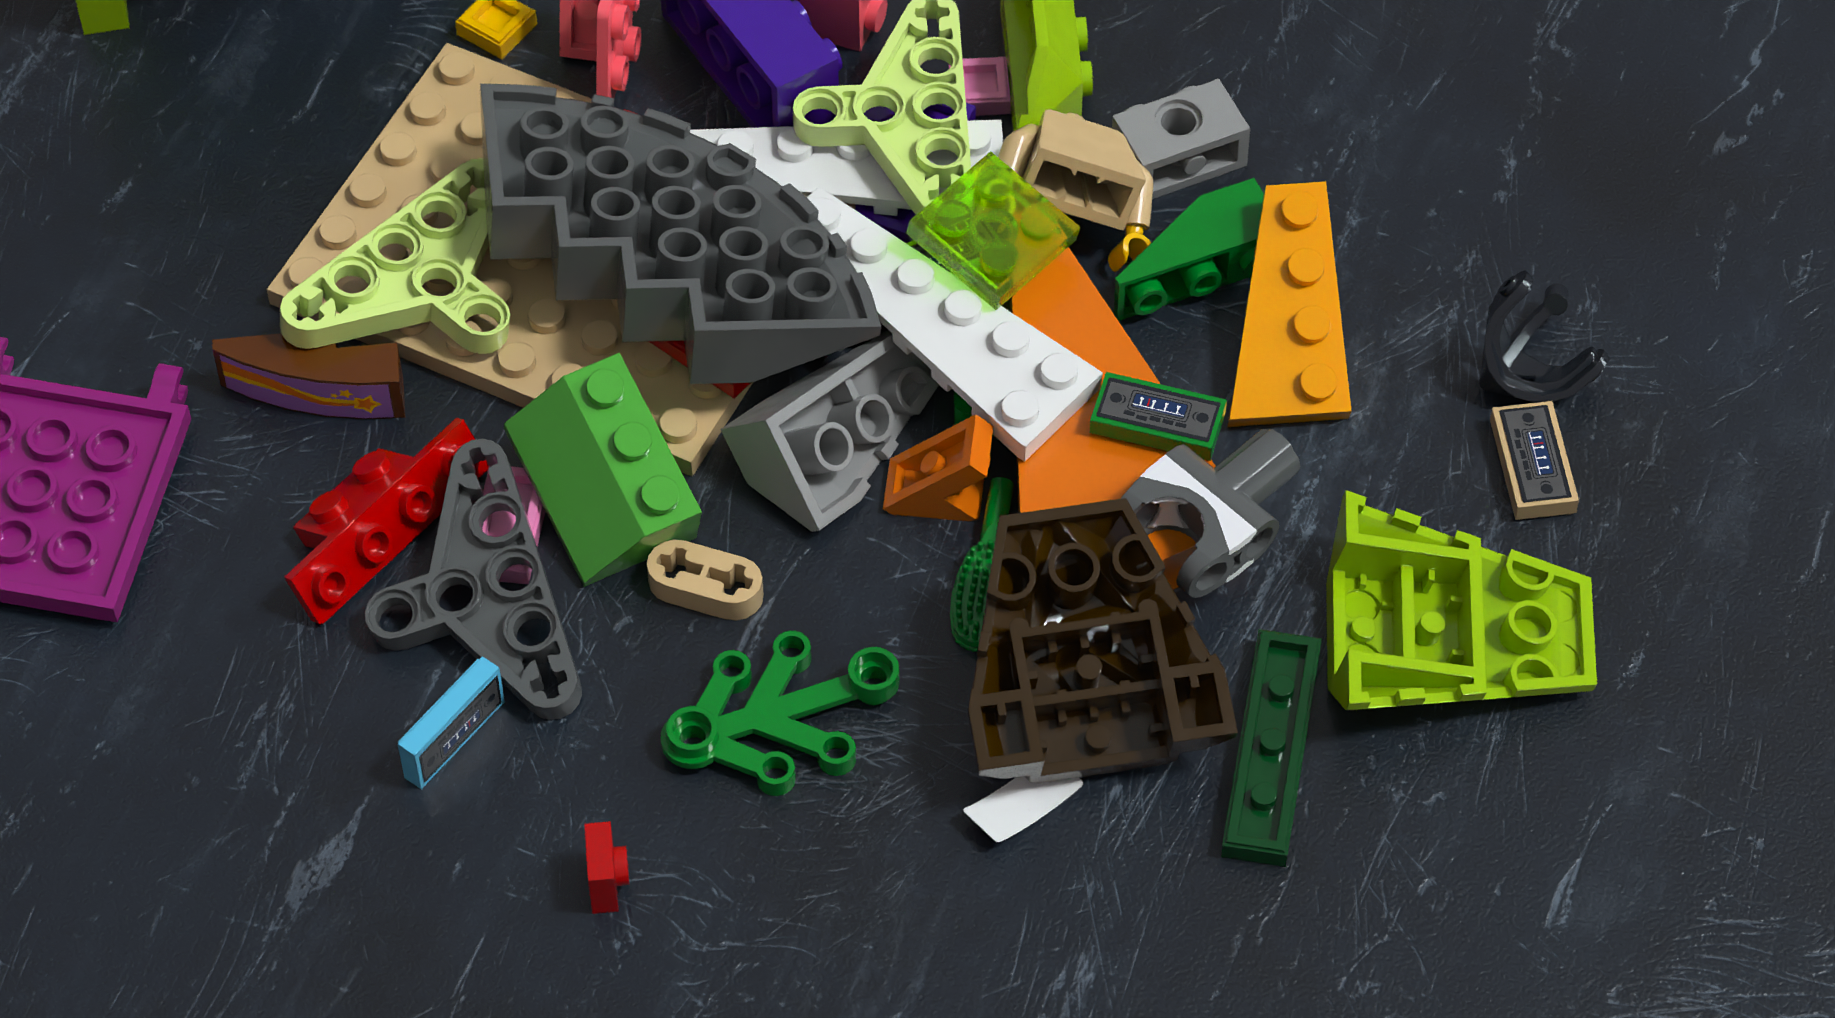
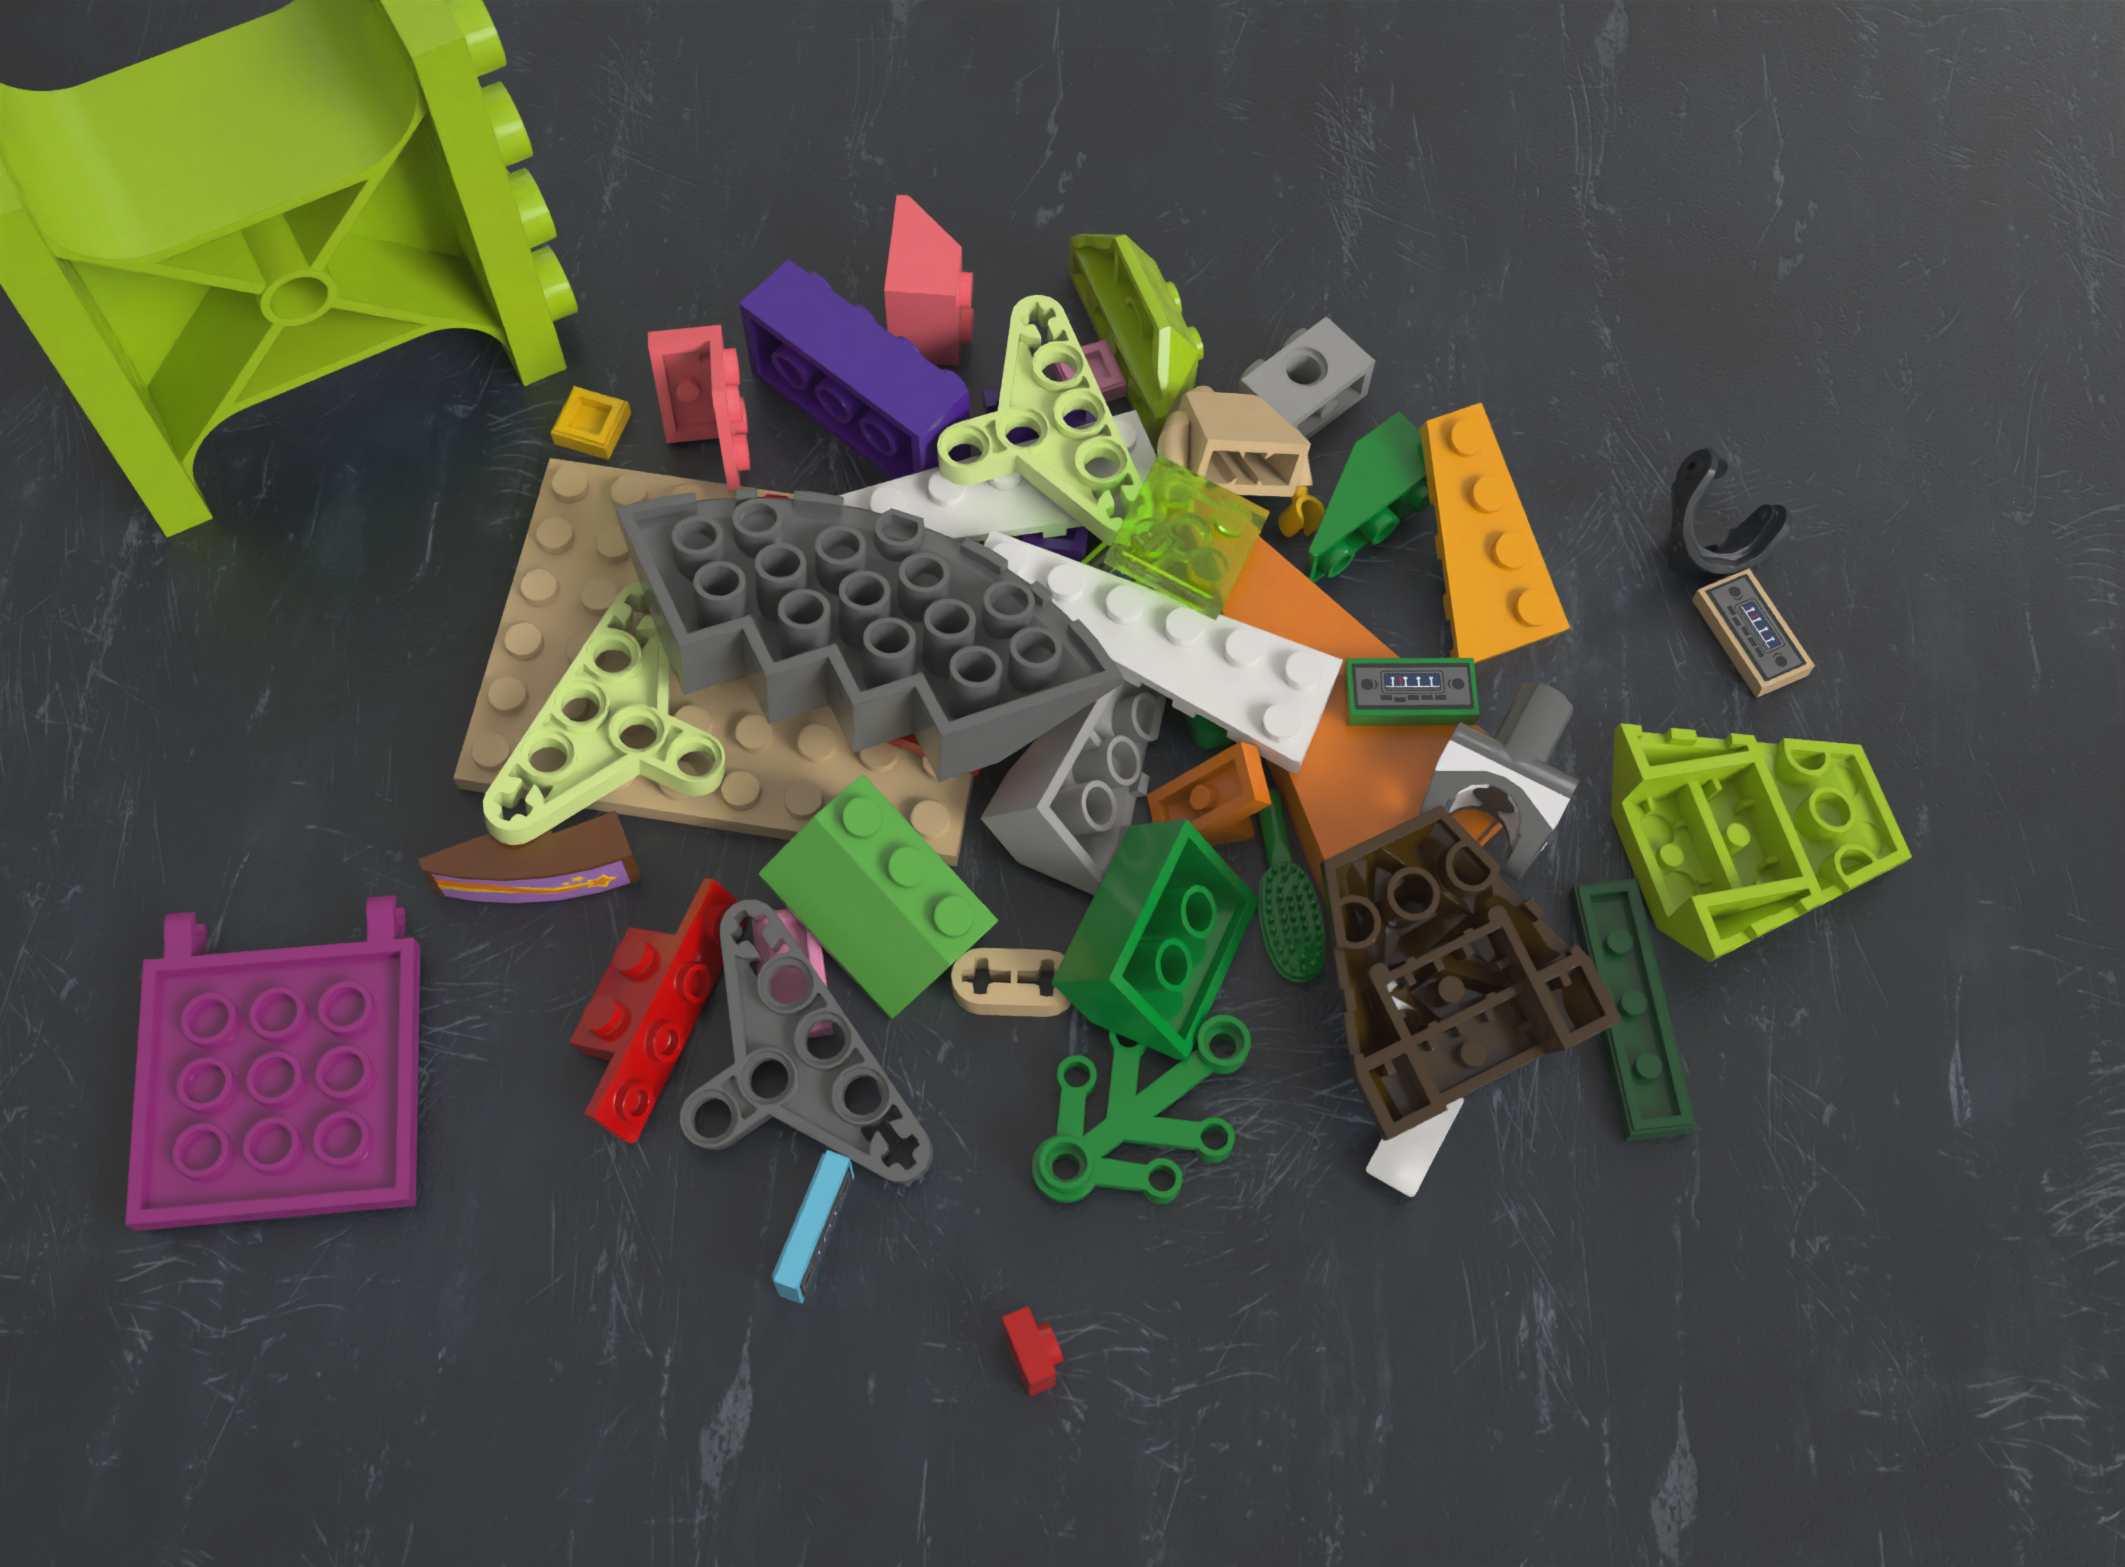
camera: 20 degrees left, 10 degrees up
none -> green slope [1051,819,1259,1060]

